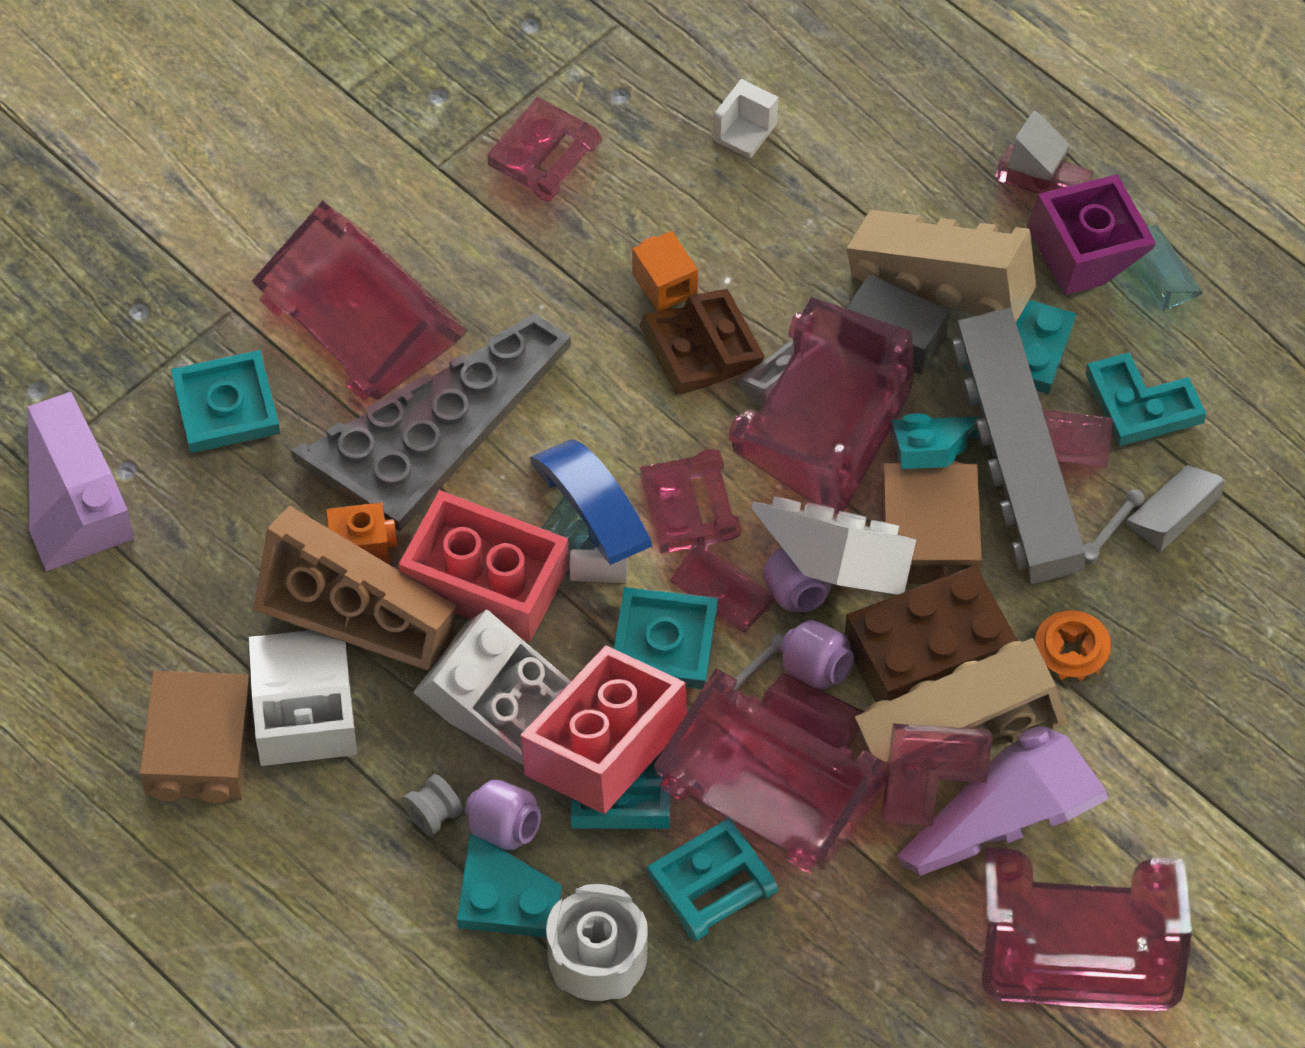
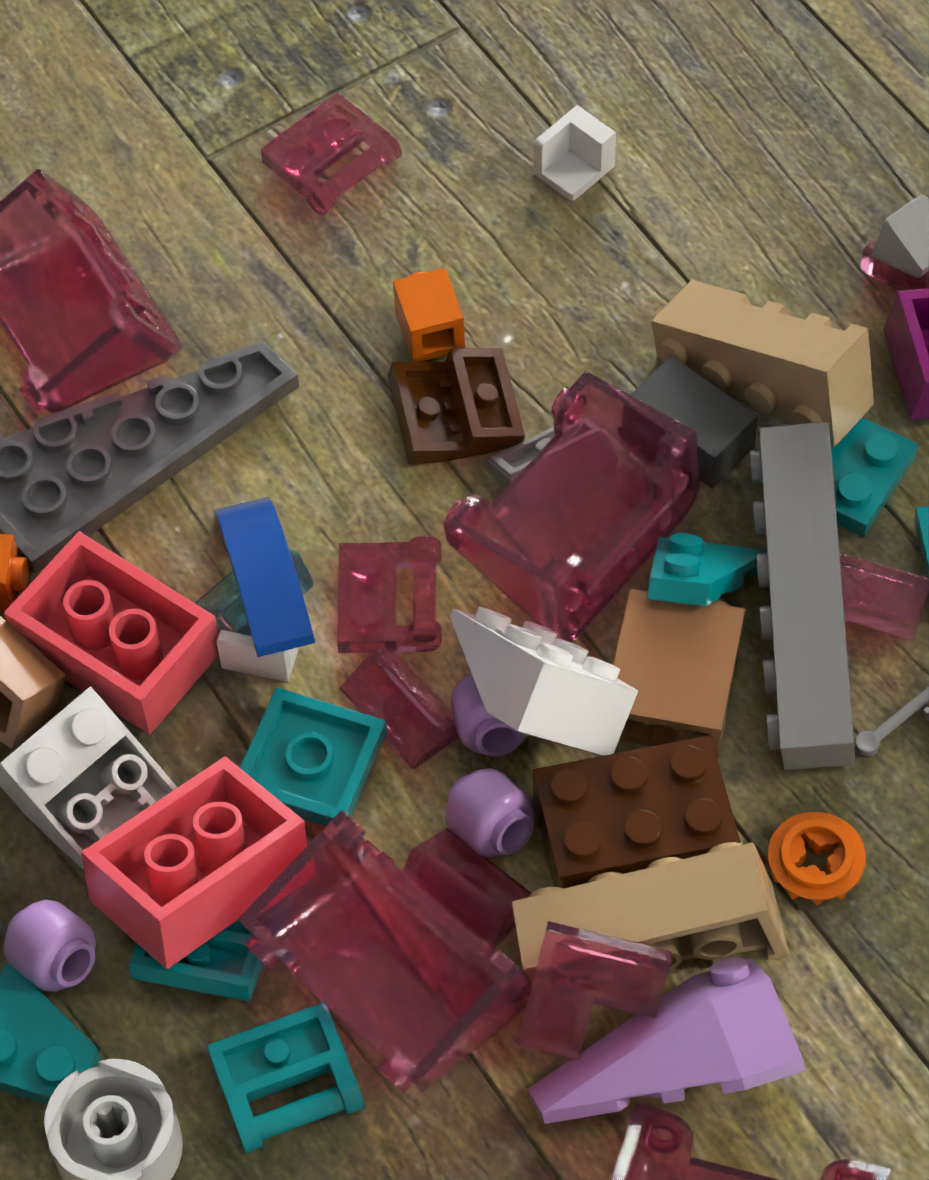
camera: 15 degrees right, 0 degrees up
light grey hinge [713,634,784,706] -> none

